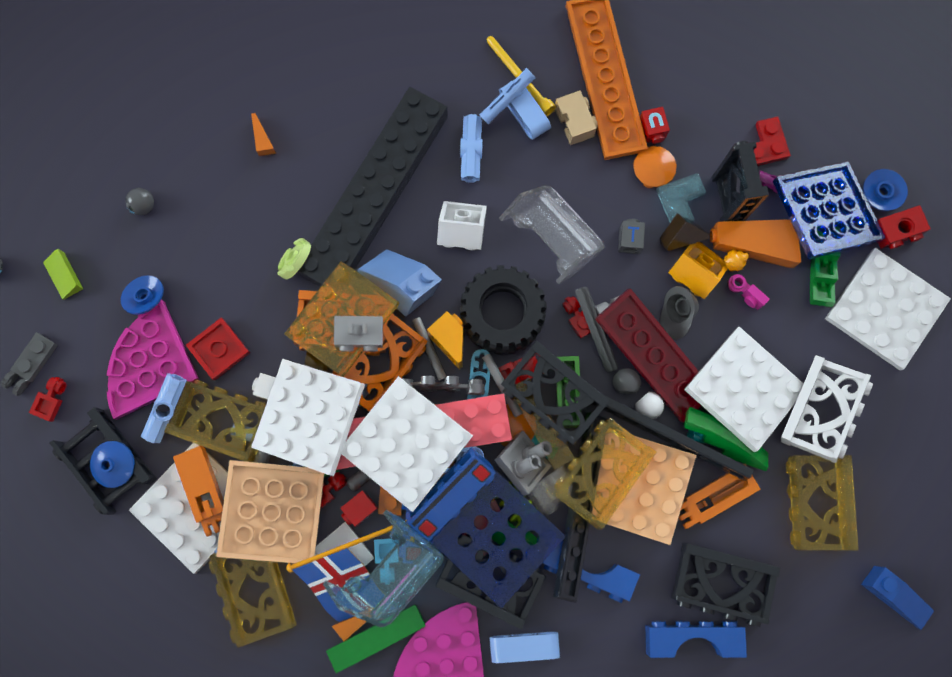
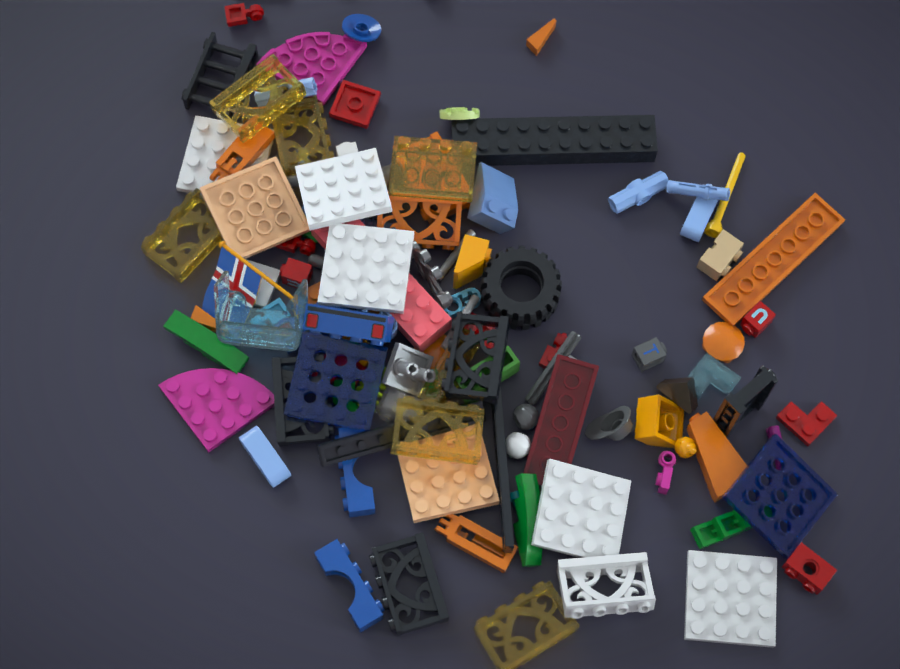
camera: 55 degrees right, 10 degrees down
blue dish [90,441,135,488] -> none
light grey brick [334,316,383,352] -> none
white slope [437,201,487,250] -> none
clear windscreen [499,185,605,284] -> none
blue dish [863,169,908,211] -> none
none -> clear yellow fence [209,54,306,143]

